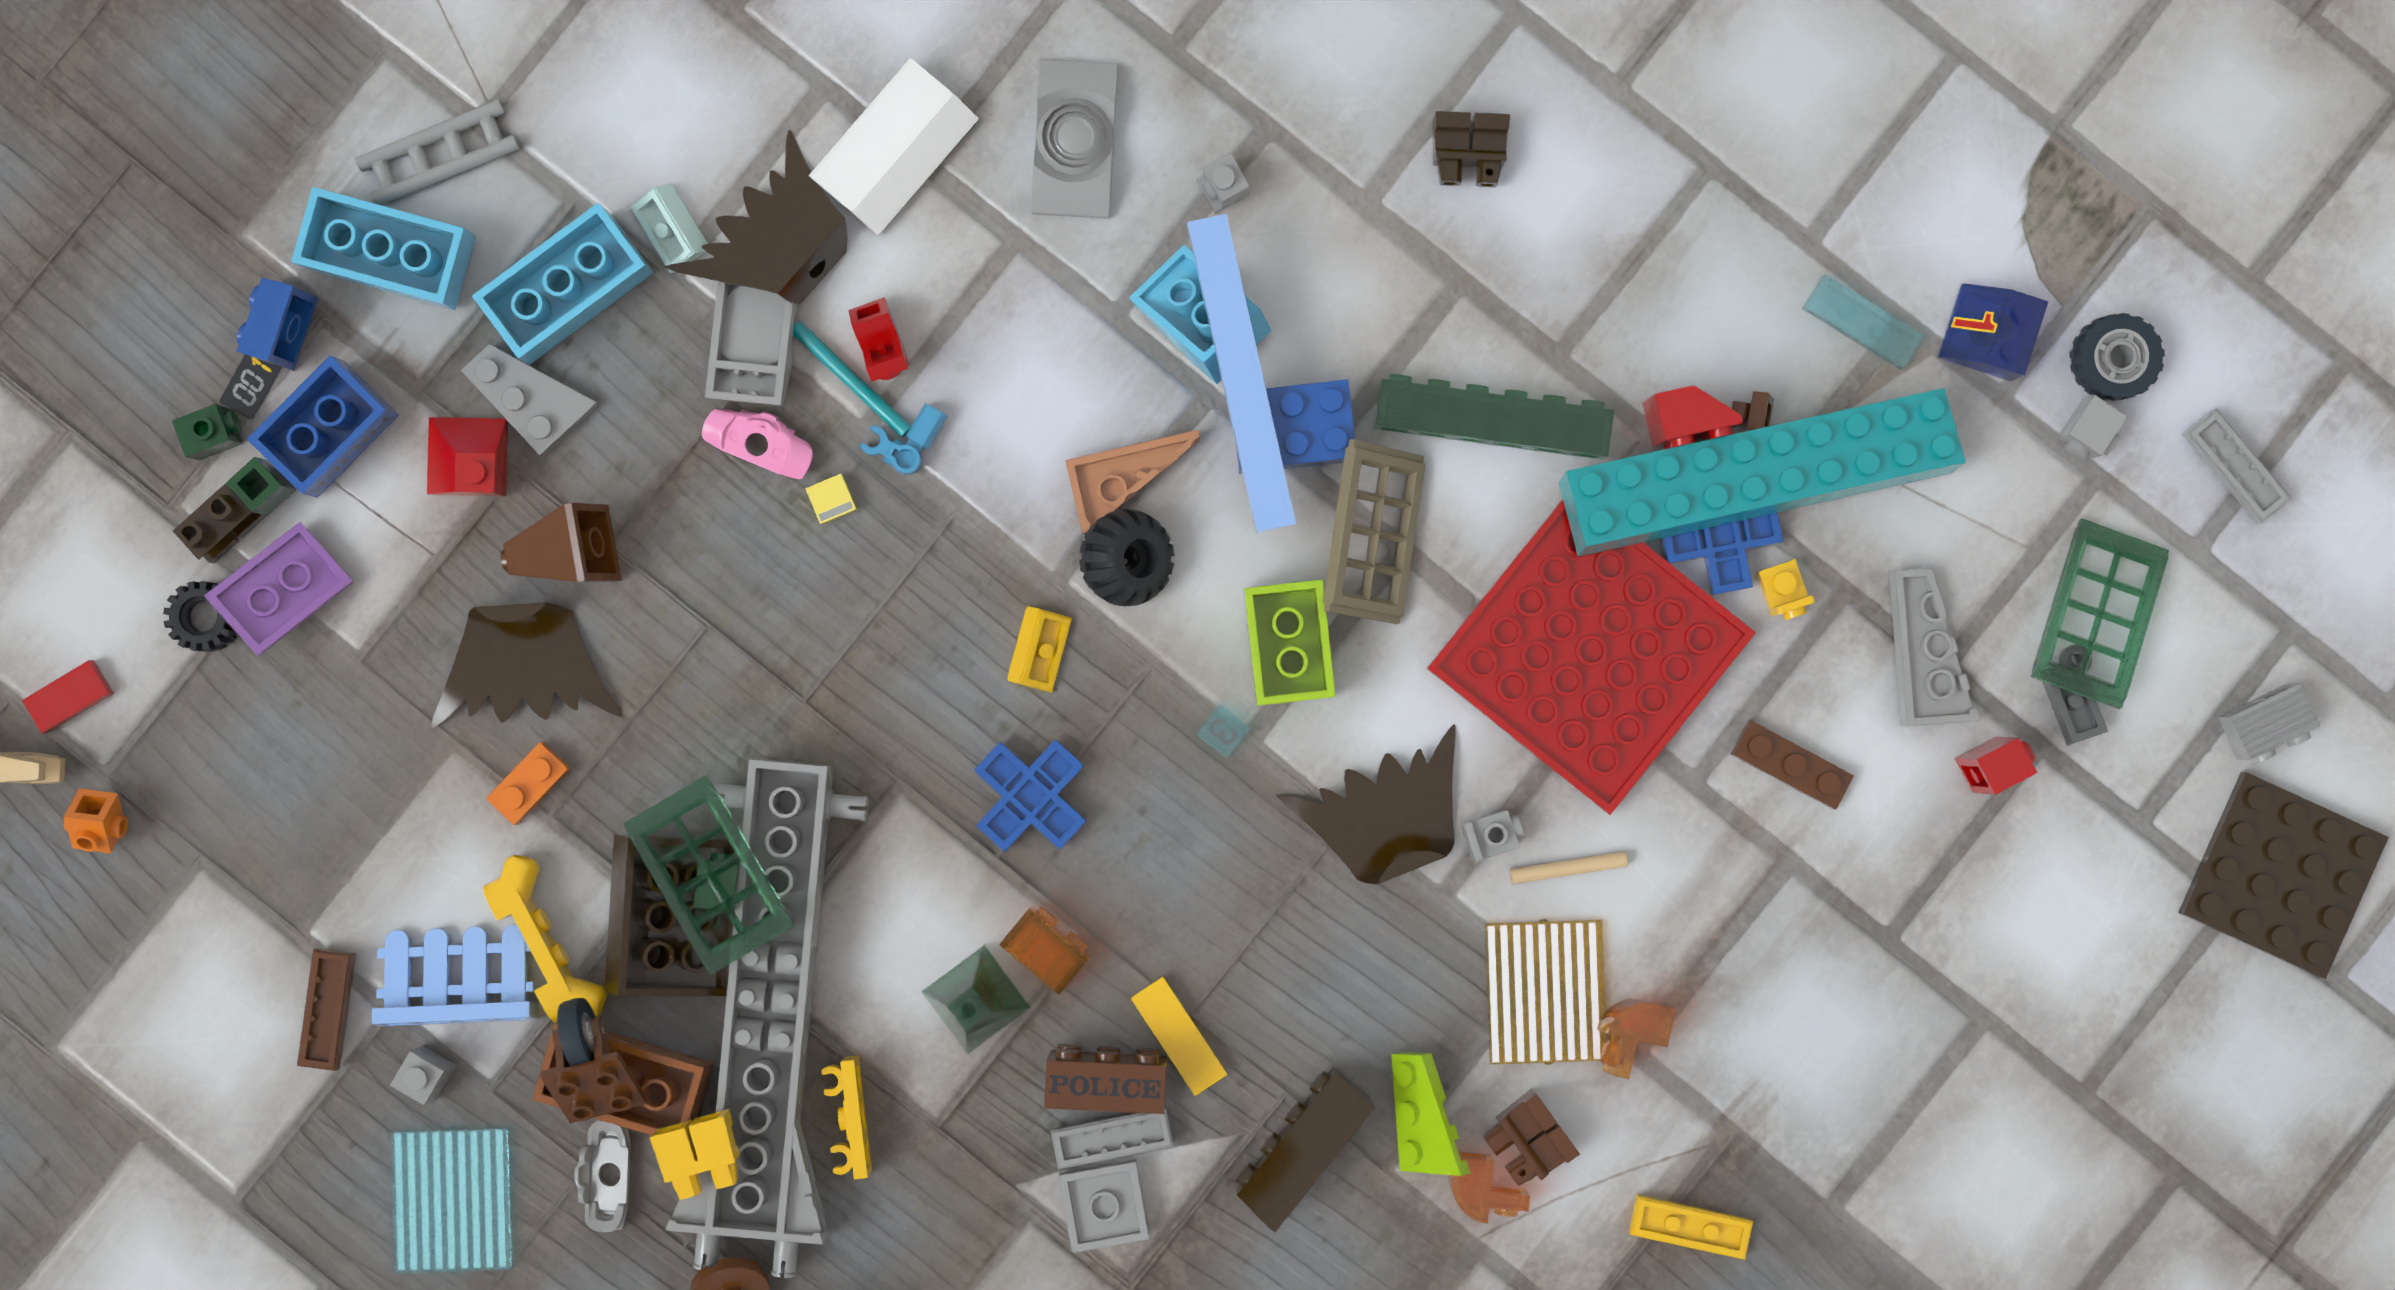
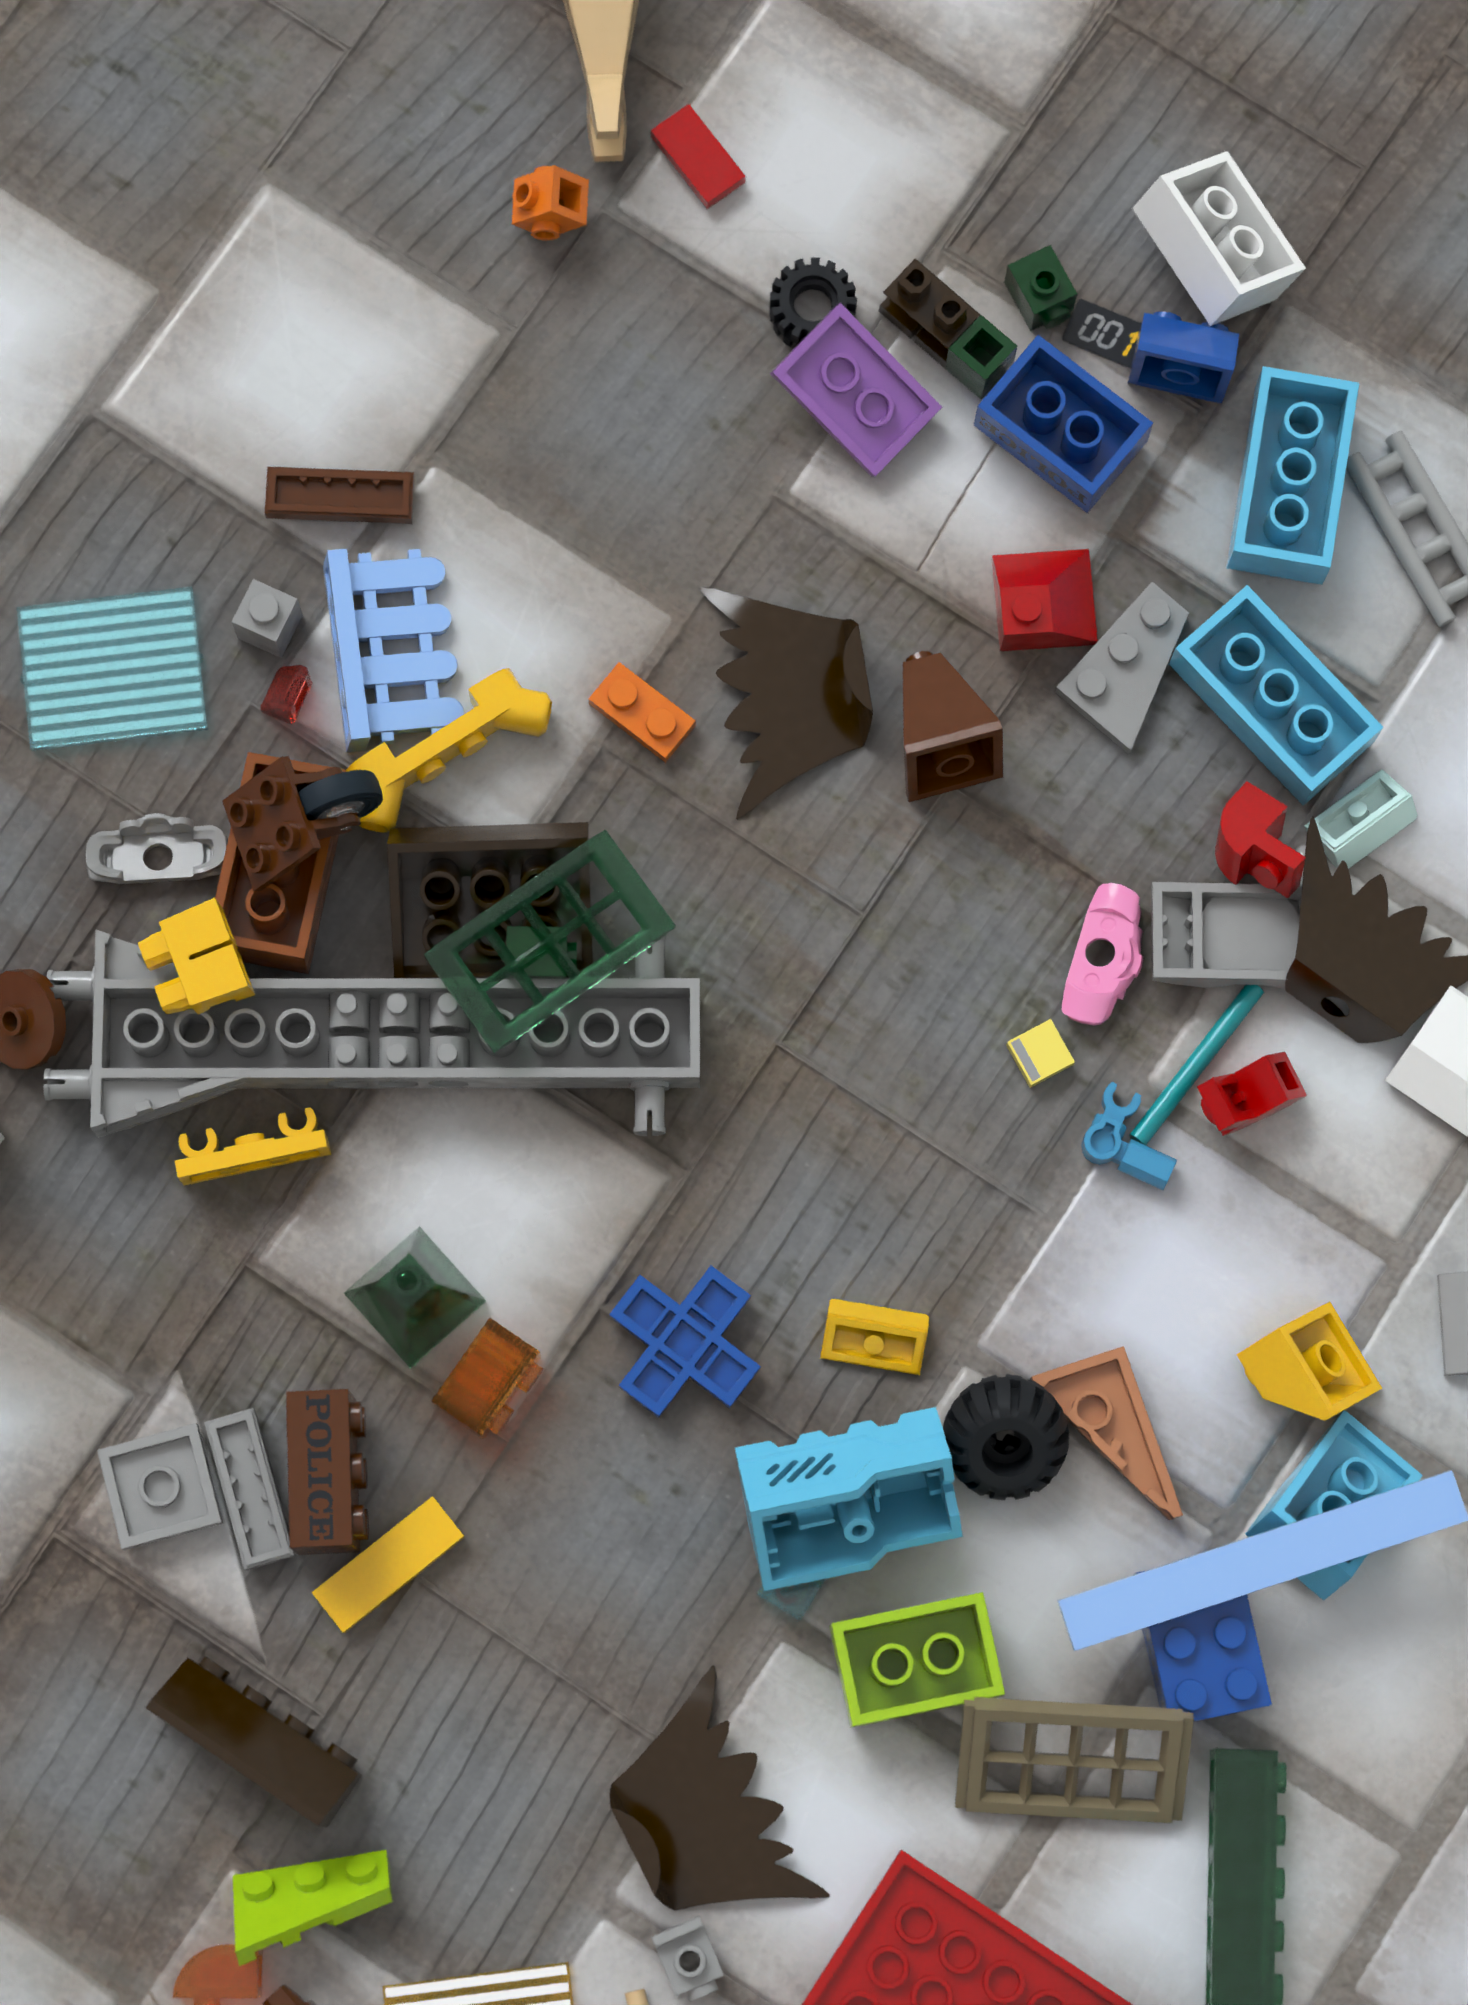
camera: 85 degrees right, 10 degrees down
none -> clear red slope [260,665,312,724]
none -> medium azure piece [735,1407,963,1591]
none -> white brick [1132,151,1306,326]
none -> red brick [1215,781,1306,898]
none -> yellow slope [1236,1301,1382,1421]

